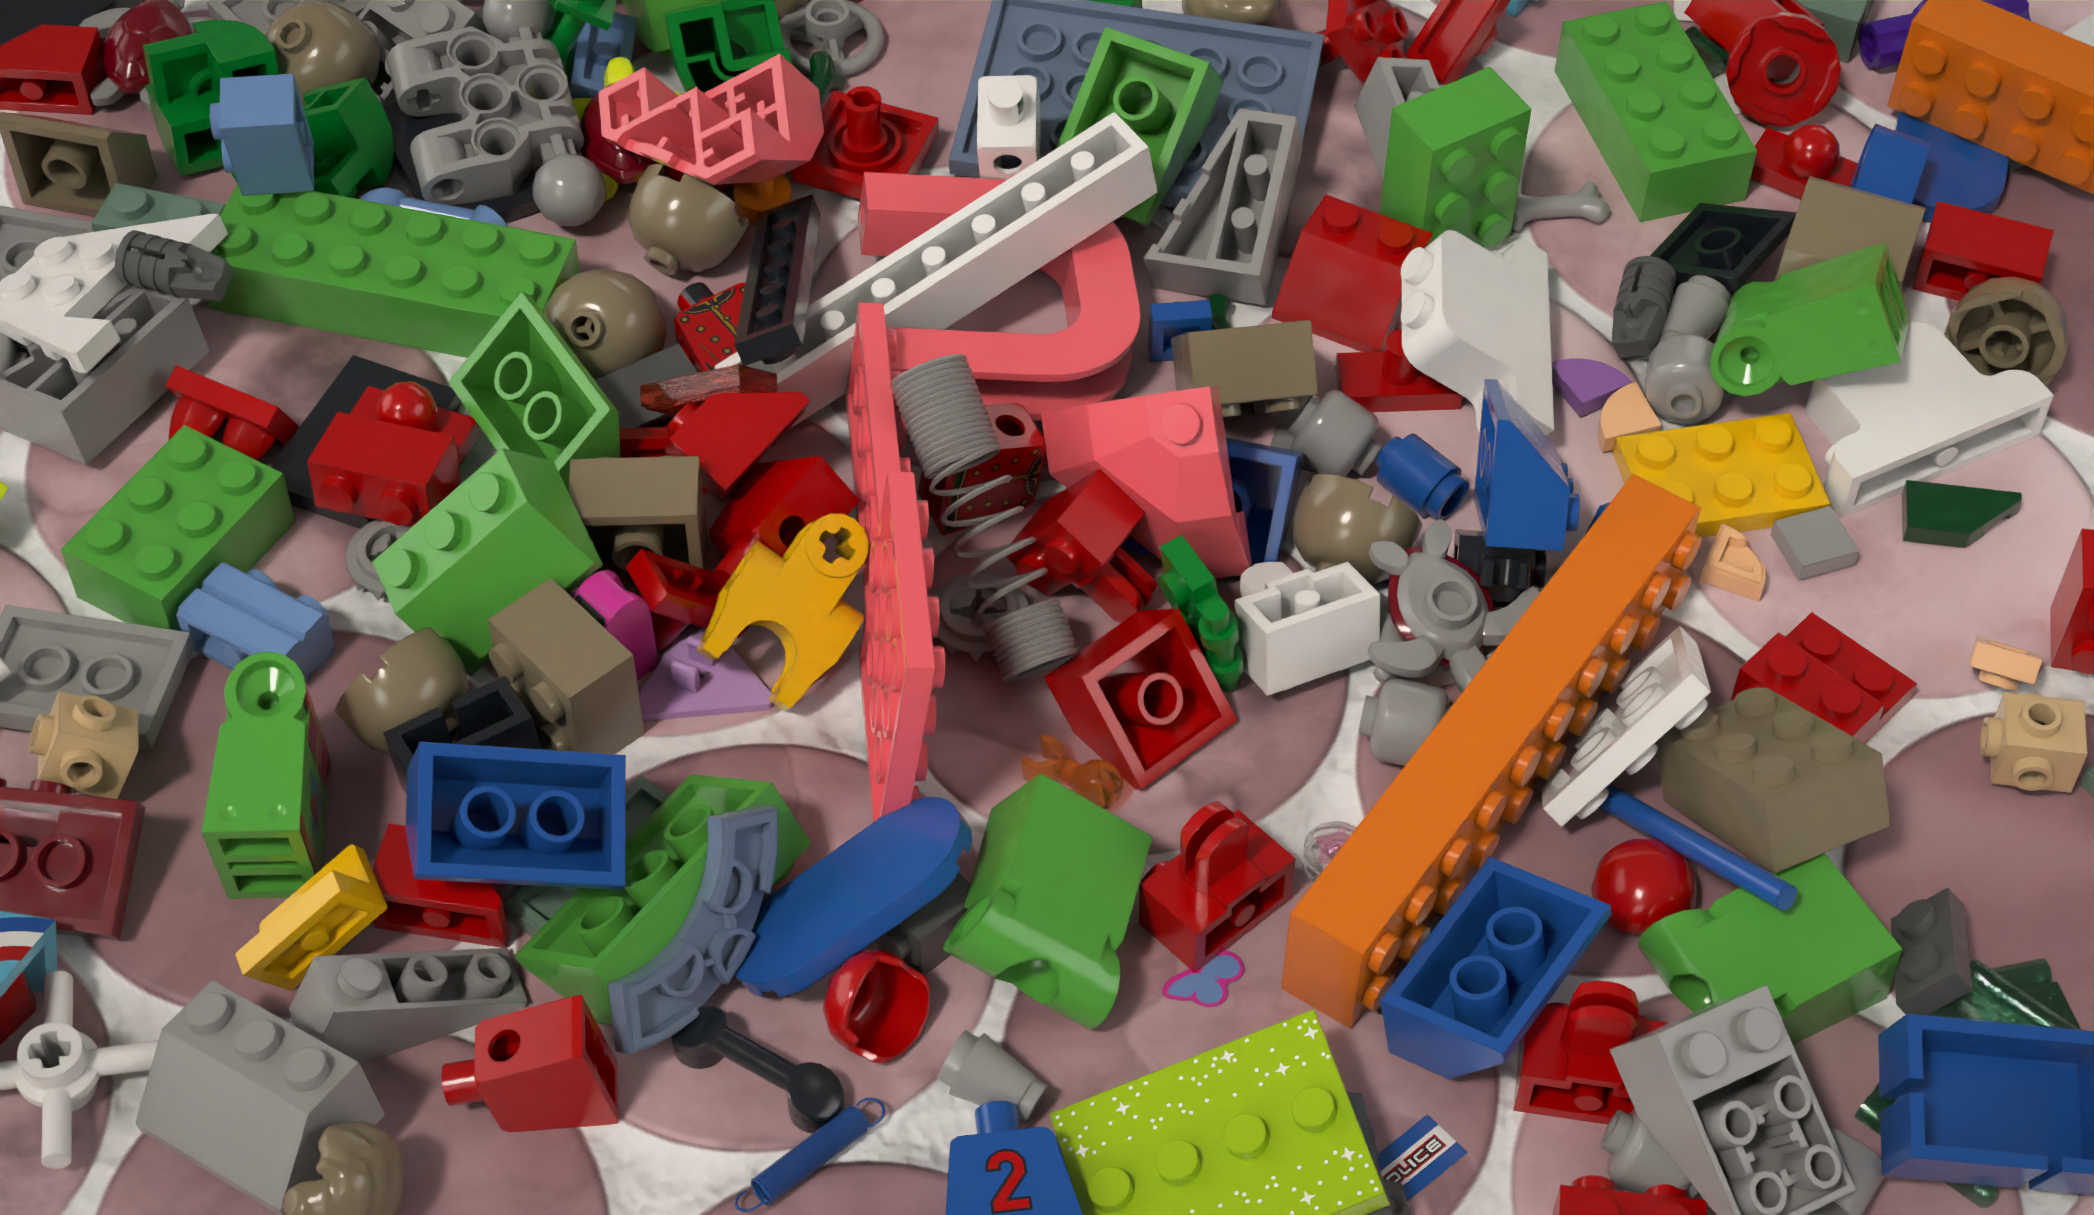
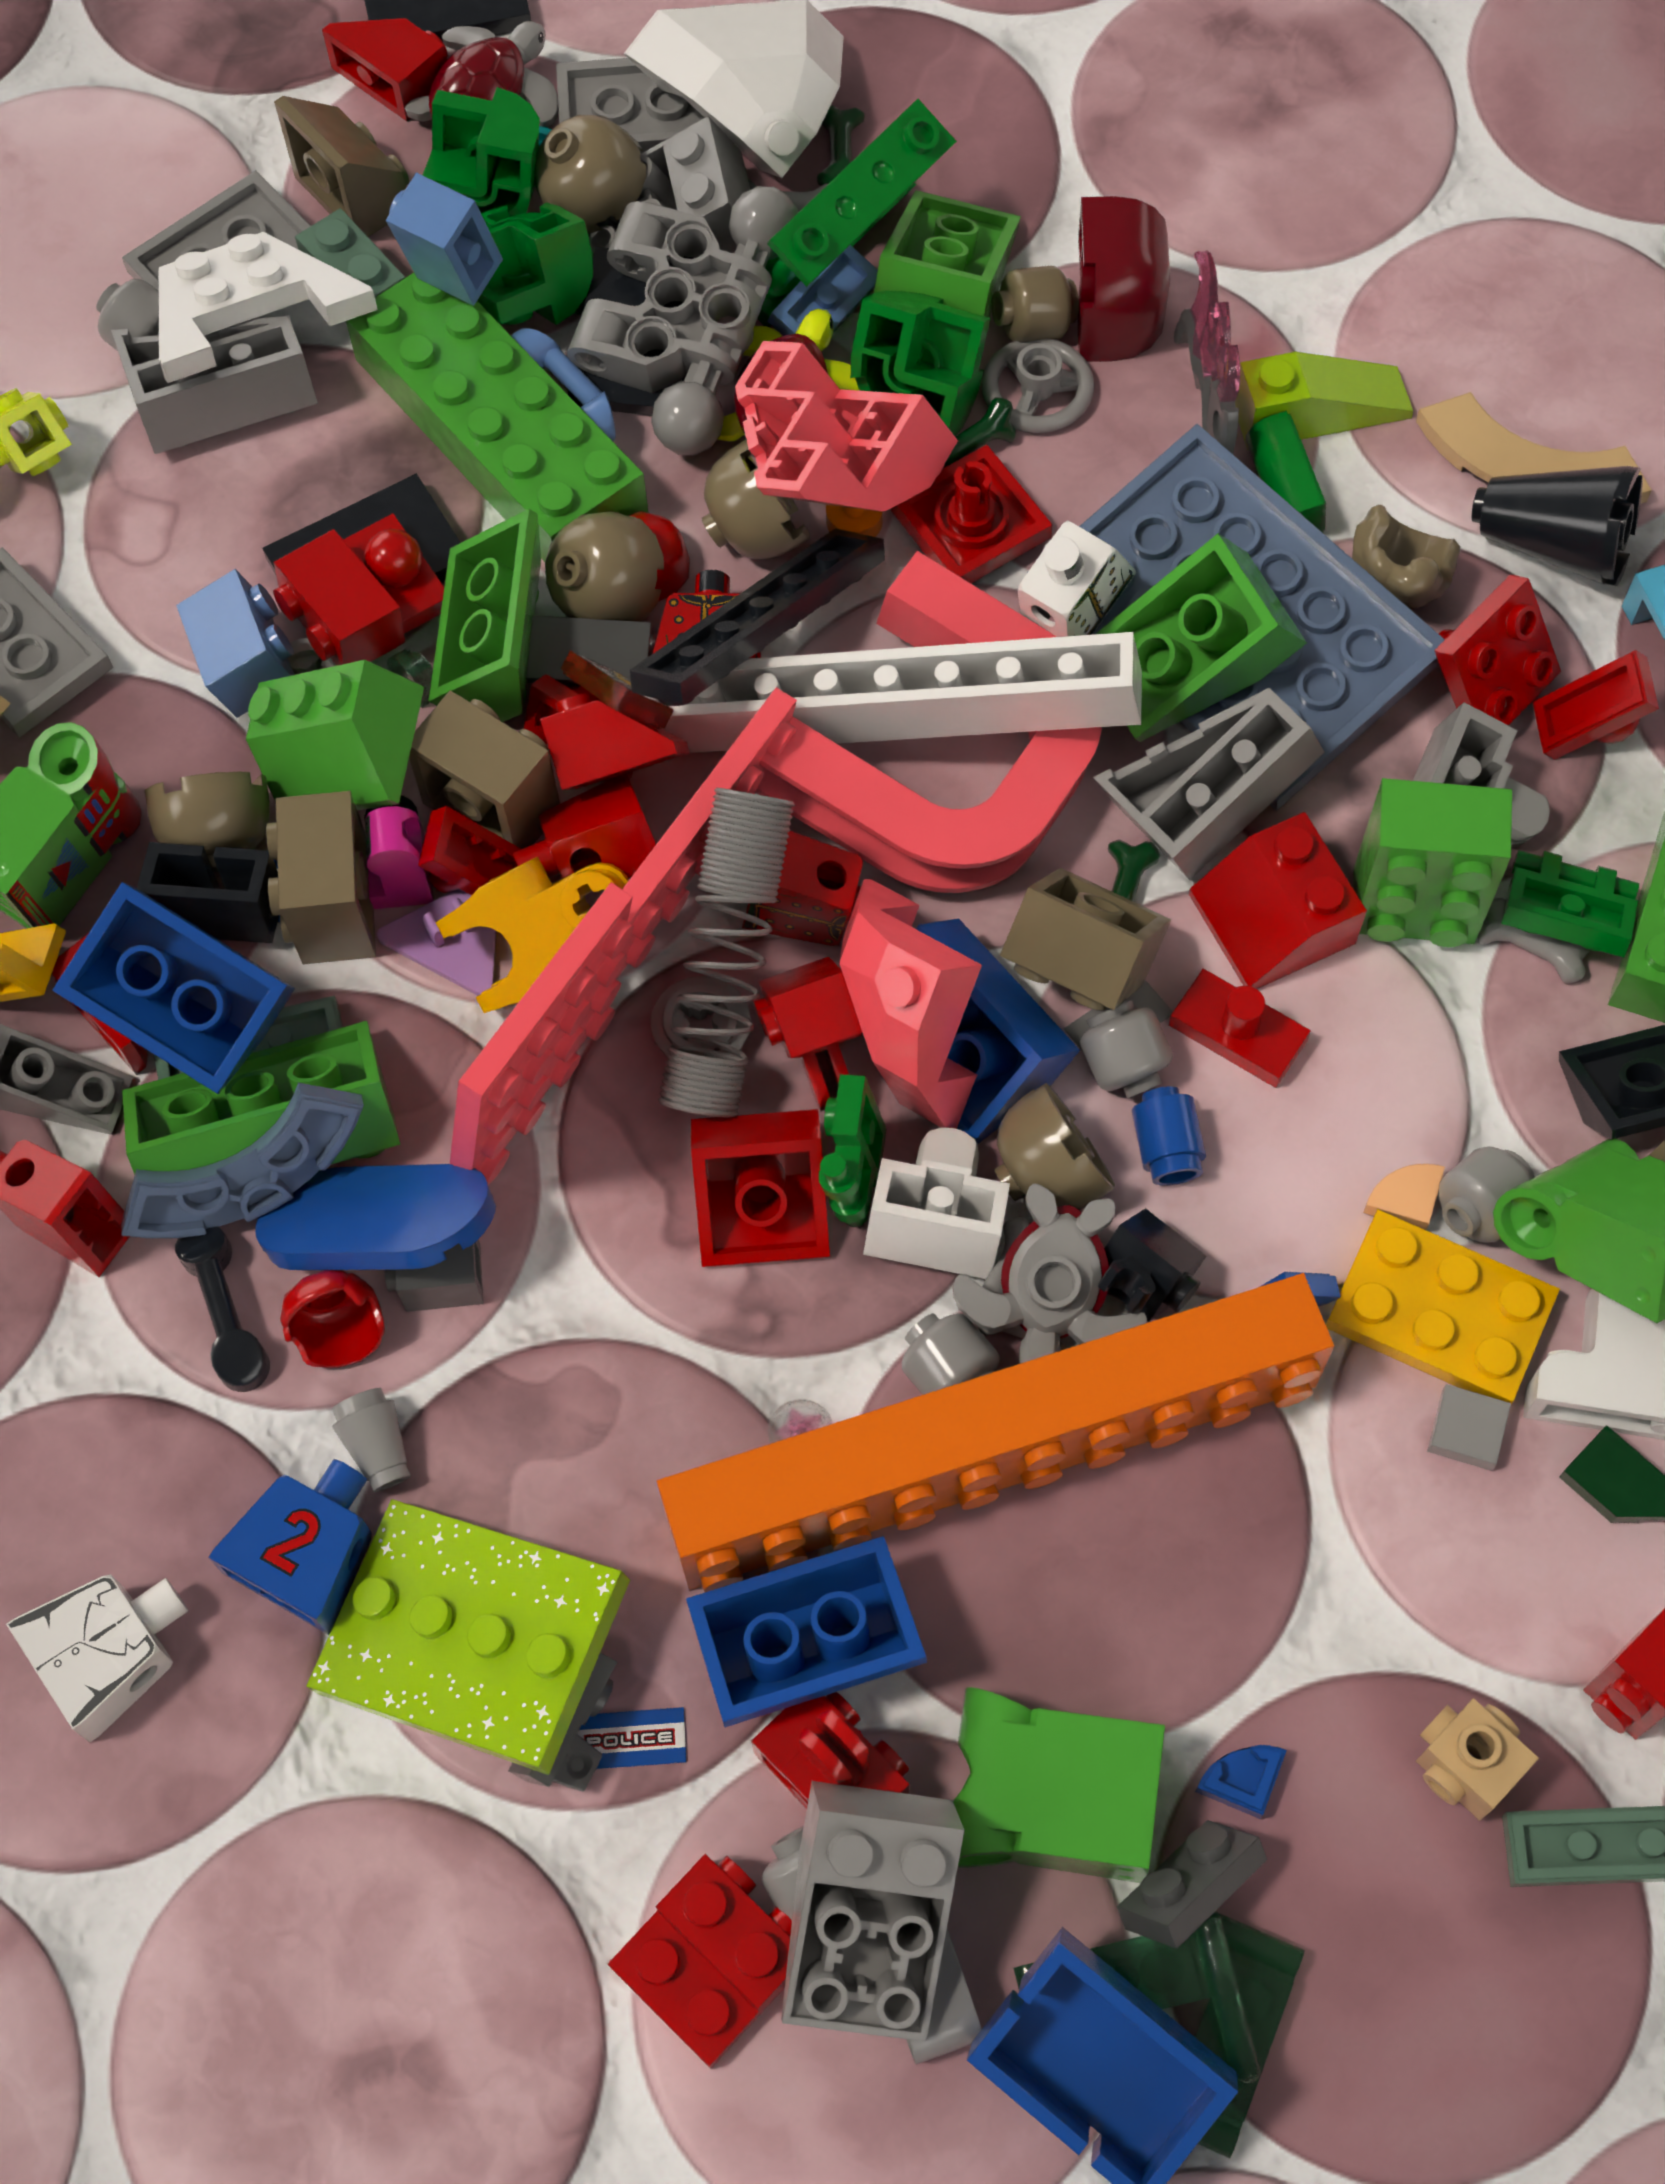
camera: 40 degrees right, 15 degrees up
bright green brick [61,425,296,631] -> none
dark grey hinge [115,230,234,301] -> none
red tile [165,365,300,460] -> none
medium blue brick [176,562,335,683] -> none
blue piece [734,1097,886,1212] -> none
bright green piece [943,773,1153,1029] -> none
clear orange arm [1021,734,1123,809] -> none
red brick [1139,801,1296,973] -> none
blue plate [1148,300,1212,362] -> none
medium blue sticker [1162,949,1244,1007] -> none
white brick [1400,230,1554,436] -> none
blue slope [1473,379,1580,551] -> none
white plate [1541,626,1711,827] -> none
medium lavender tile [1552,358,1633,417] -> none
red hair [1591,839,1698,935] -> none
blue bar [1599,784,1797,911] -> none
dark grey hinge [1612,256,1677,358] -> none
dark tan brick [1655,687,1891,873] -> none
light grey cone [1656,275,1731,346] -> none
light nougat tile [1699,524,1766,602] -> none
red plate [1731,612,1917,744] -> none
light nougat plate [1969,636,2042,690] -> none
none -> medium blue brick [176,569,294,718]
none -> blue tile [1195,1745,1287,1819]
none -> green plate [1501,850,1639,958]

